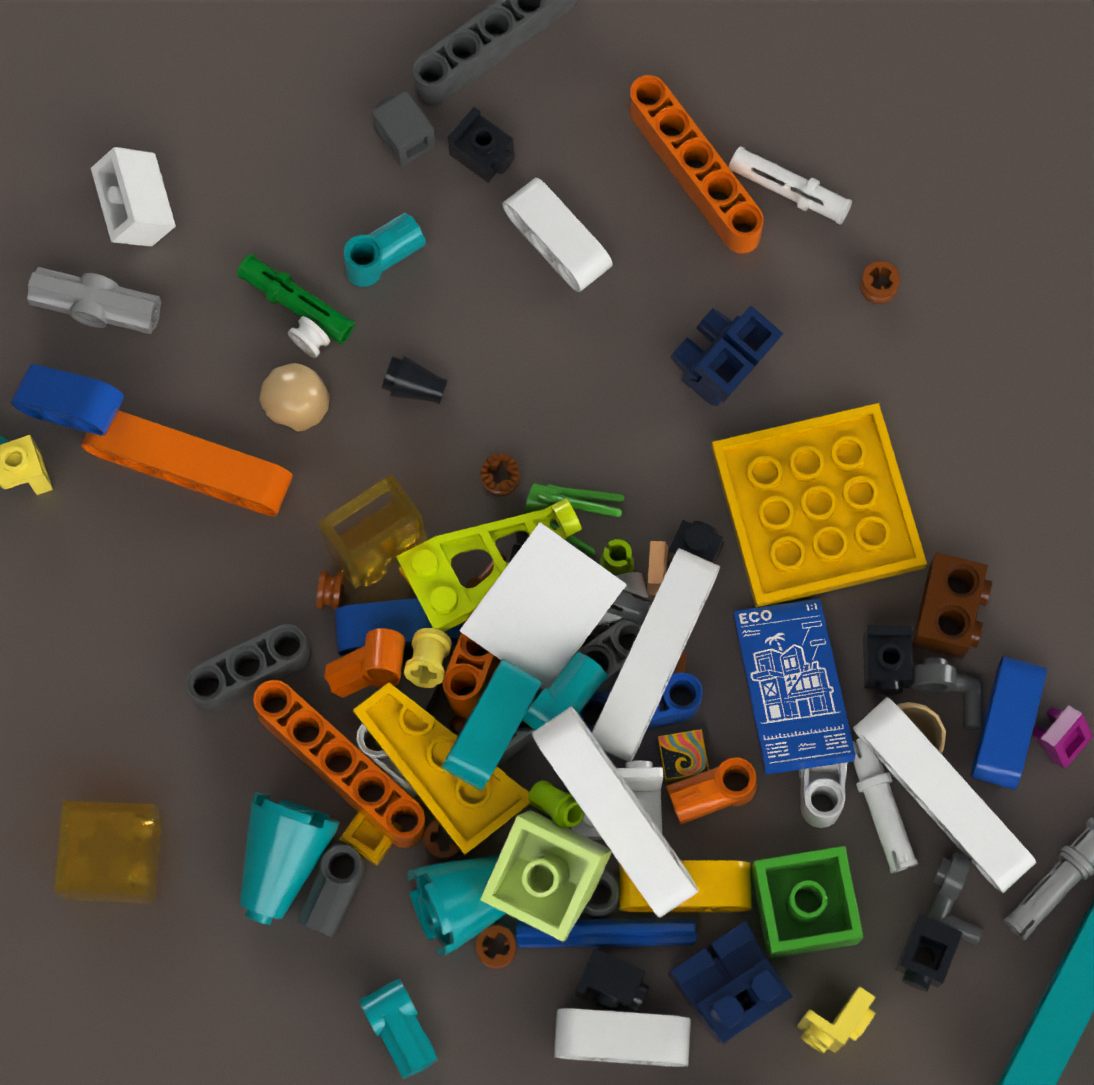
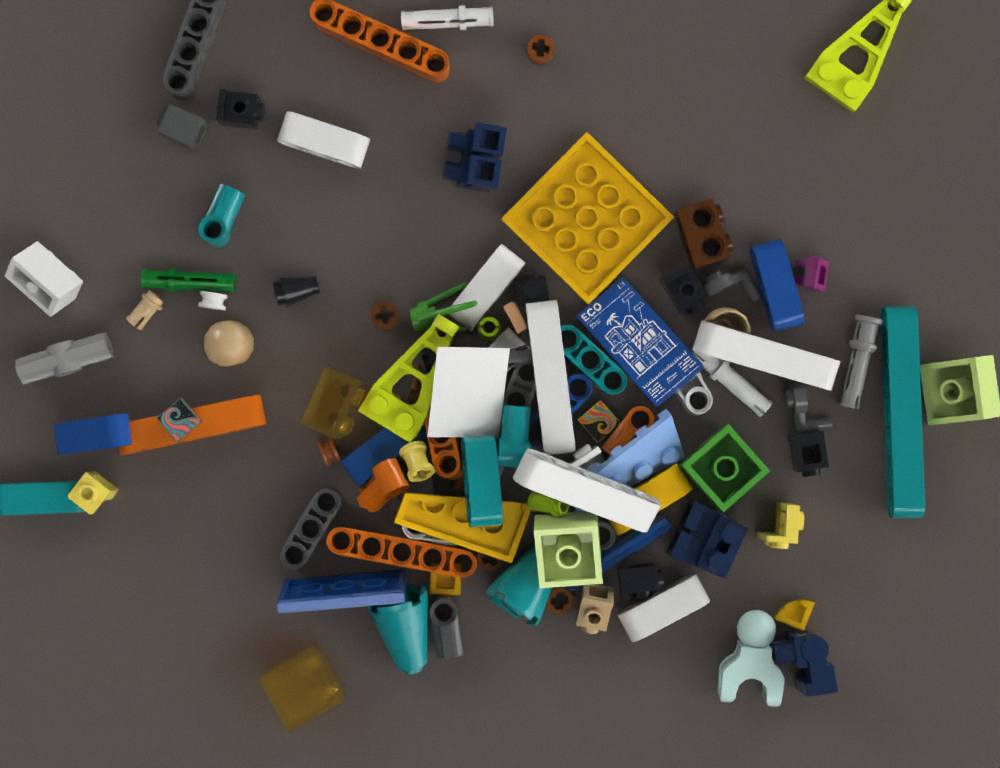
camera: 30 degrees left, 15 degrees up
teal piece [358,978,438,1079] -> none
none -> tan pin [126,290,164,330]
none -> tile [157,398,202,442]
none -> blue tile [277,569,407,613]
none -> white beam [448,244,526,332]
none -> teal beam [561,325,627,395]
none -> light blue wing [572,409,685,512]
none -> tan brick [576,584,614,634]

